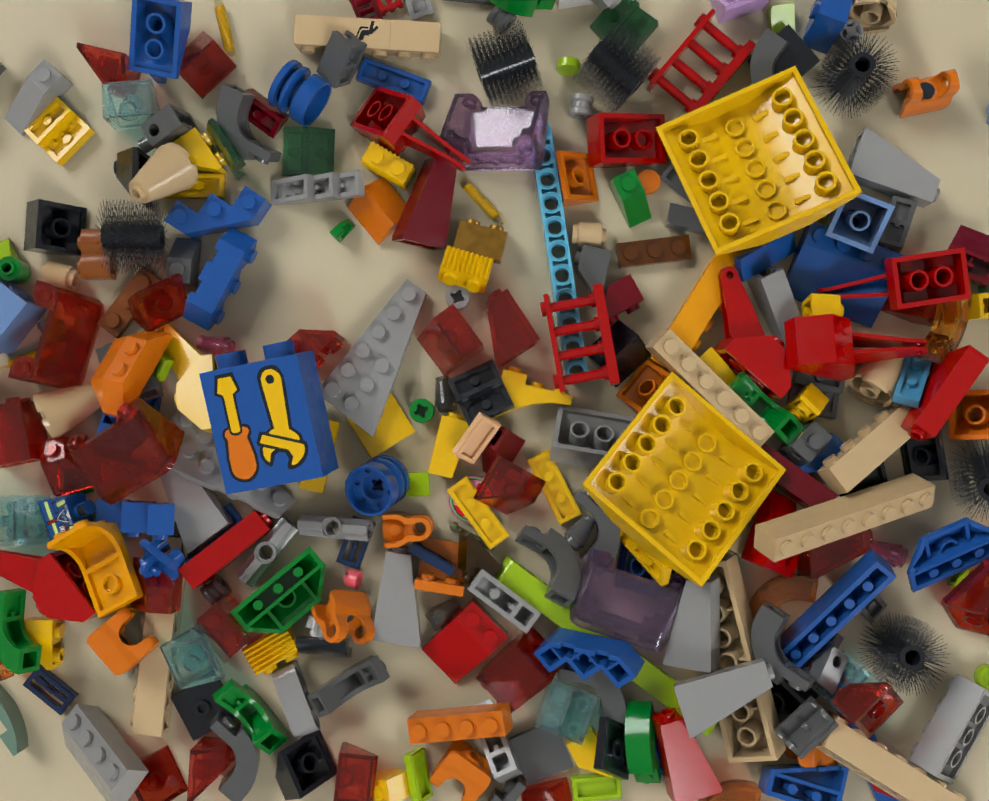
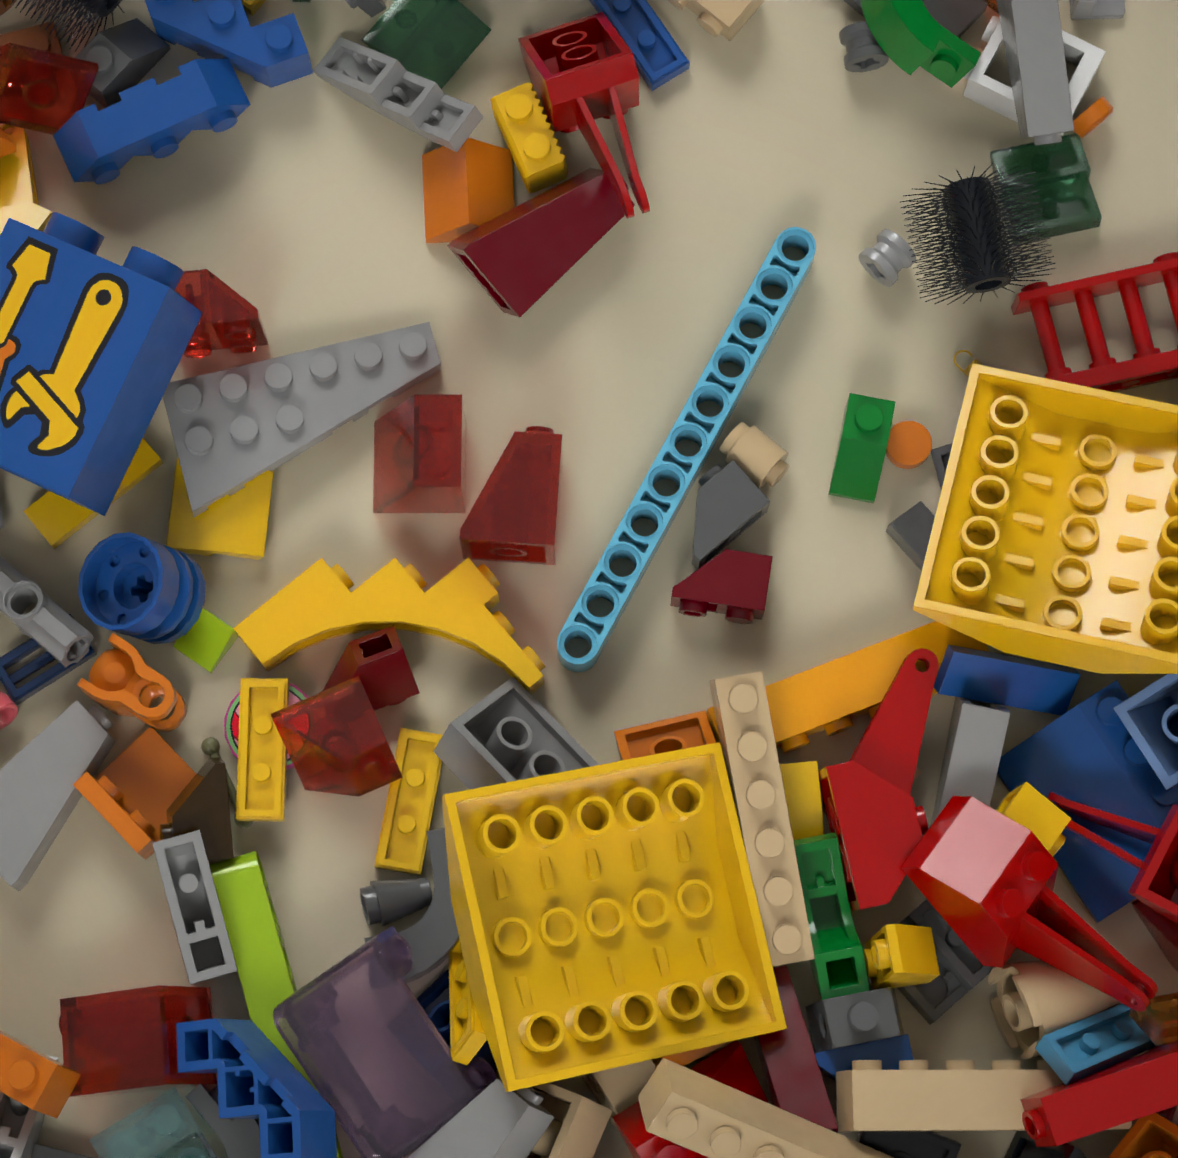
camera: 30 degrees right, 10 degrees down
clear pink cone [196,335,235,356] -> none
green tile [329,219,355,242] -> none
dark blue tile [408,541,456,576] -> none
green wheel [409,399,435,423] -> none
red slope [421,597,508,684] -> none
clear smoke cone [425,597,462,631] -> none
clear smoke cone [435,376,458,413] -> none
yellow brick [437,245,494,294] -> none
clear purple windscreen [440,90,550,171] -> none
light grey wheel [445,285,470,311] -> none
black slope [448,359,514,426] -> none
light nougat tile [452,412,501,464] -> none
pearl gold brick [453,219,508,264] -> none
yellow piece [459,177,504,225] -> none
black piece [468,20,543,110] -> none
dark grey arch [515,524,581,608] -> none
red fence [540,283,620,394] -> none
orange slope [555,150,599,207] -> none
lime tile [556,56,581,76] -> none
red slope [586,113,667,168] -> none
black slope [587,320,651,388] -> none
reddish brown plate [616,235,692,269] -> none

